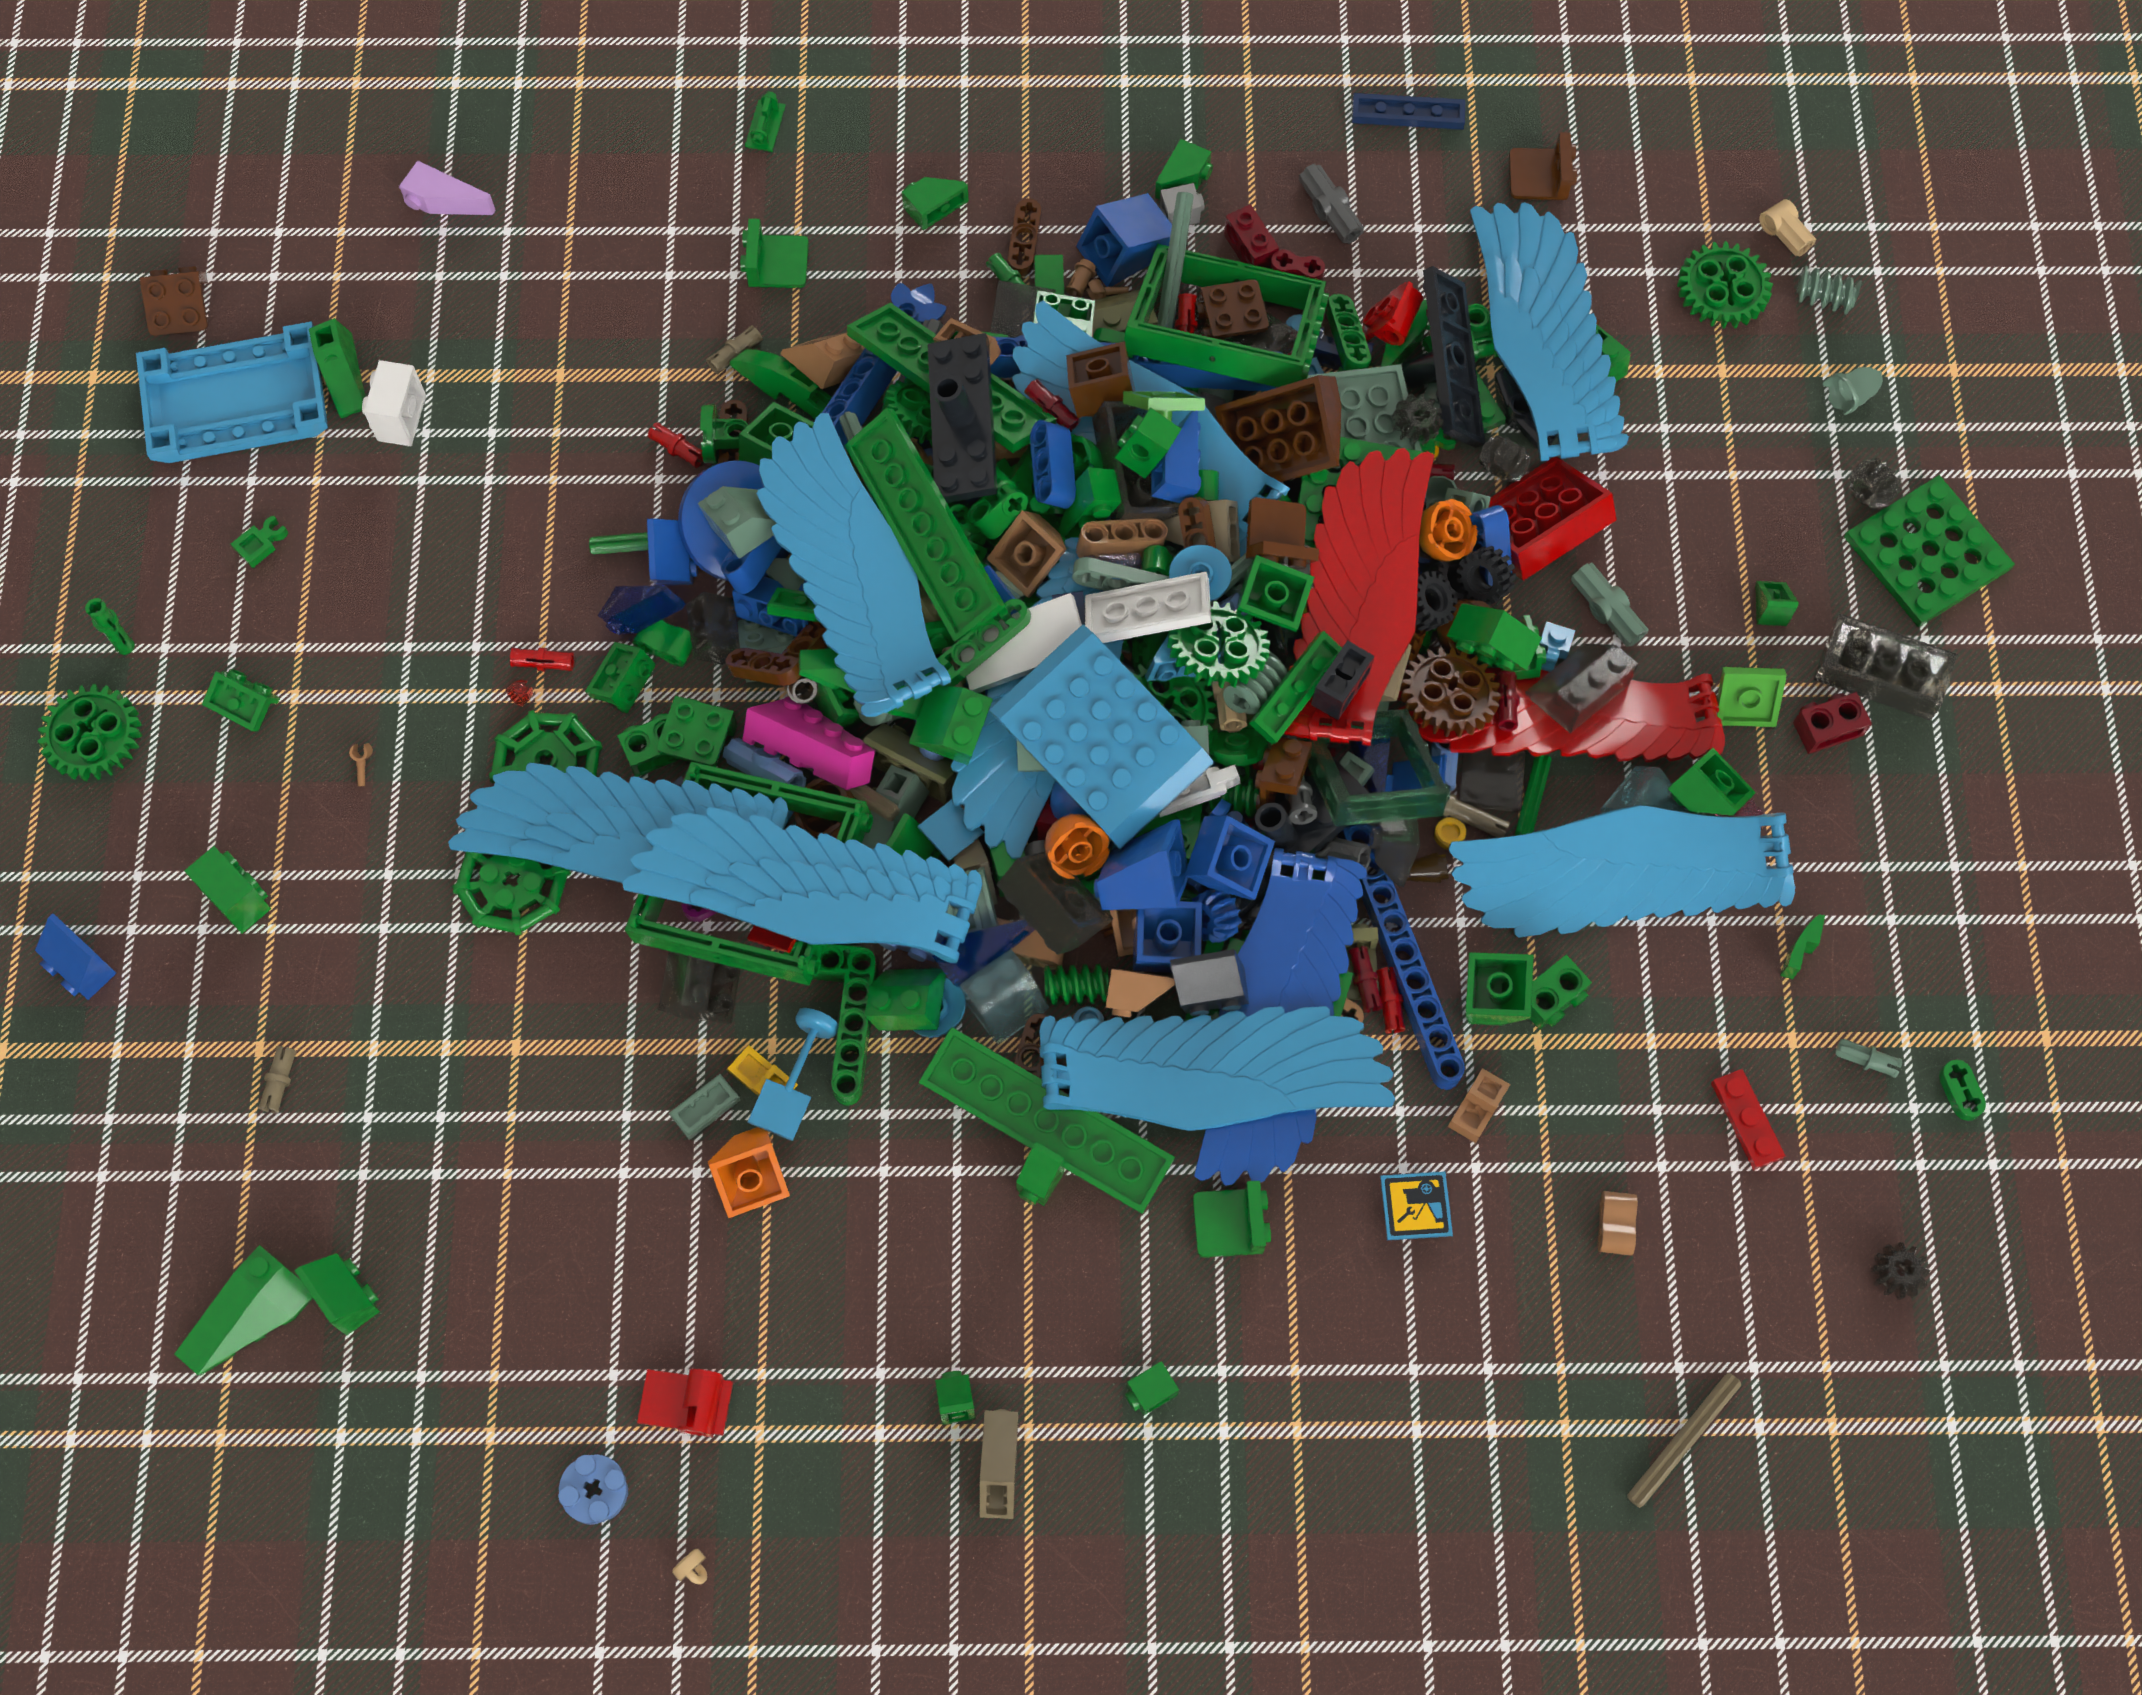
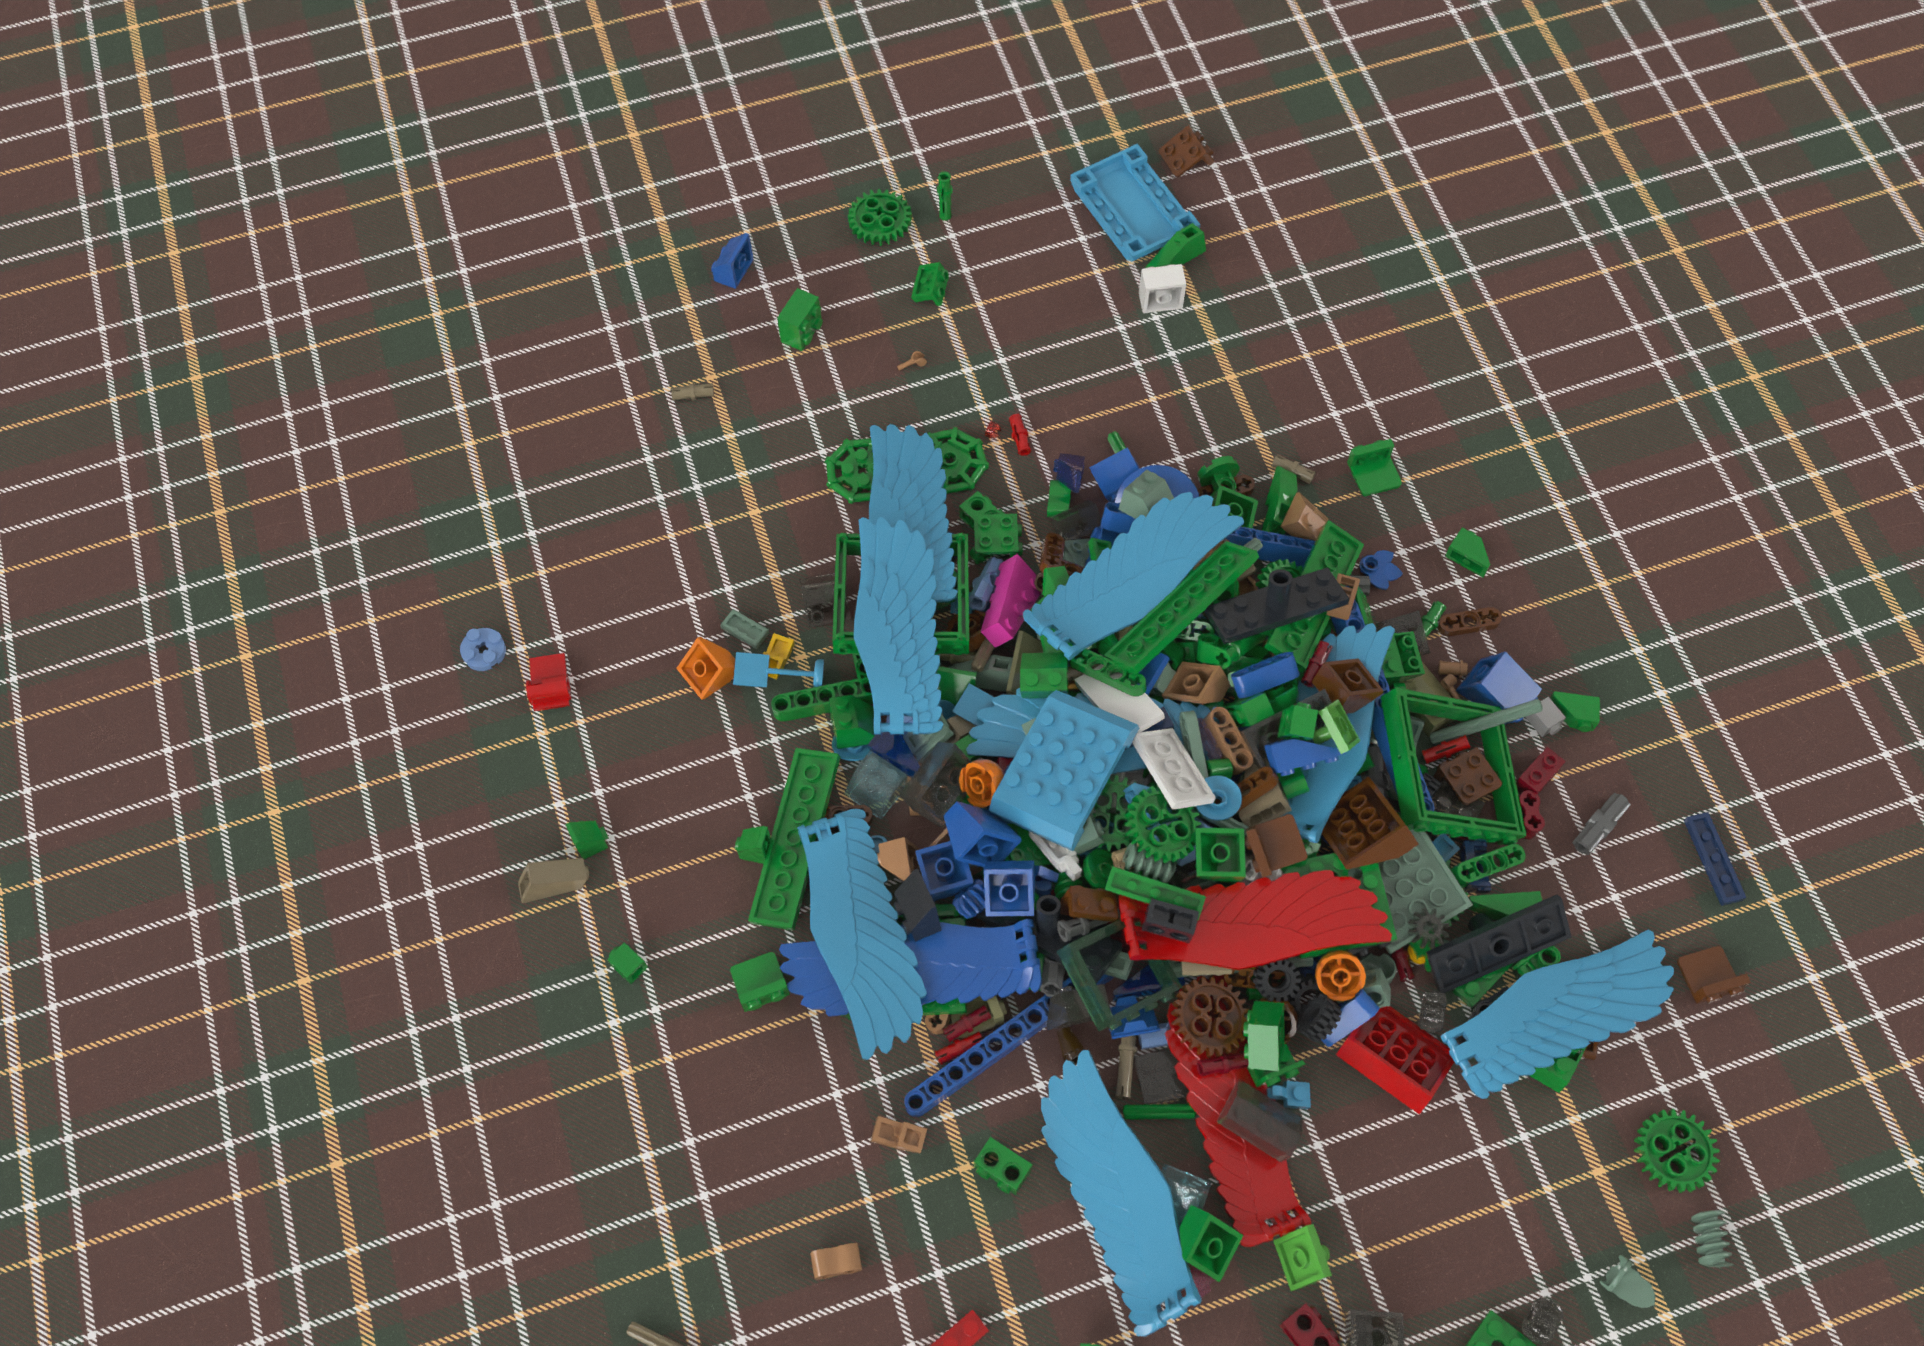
camera: 75 degrees right, 5 degrees down
green wedge [174,1245,313,1376] -> none
green plate [231,516,288,568] -> none
green slope [294,1253,380,1336] -> none
lavender slope [399,161,496,215] -> none
green bracket [585,642,656,713] -> none
red pin [648,422,703,468] -> none
tan tile [672,1549,707,1585] -> none
green hinge [745,91,786,152] -> none
green slope [1034,255,1064,301] -> none
green piece [1044,964,1109,1005] -> none
red piece [1362,281,1423,346] -> none
piece [1380,1171,1453,1240] -> none
yellow tile [1434,817,1466,850] -> none
green slope [1466,952,1534,1025] -> none
sand green piece [1571,563,1649,647] -> none
green slope [1755,581,1798,626] -> none
tan piece [1759,199,1817,257] -> none

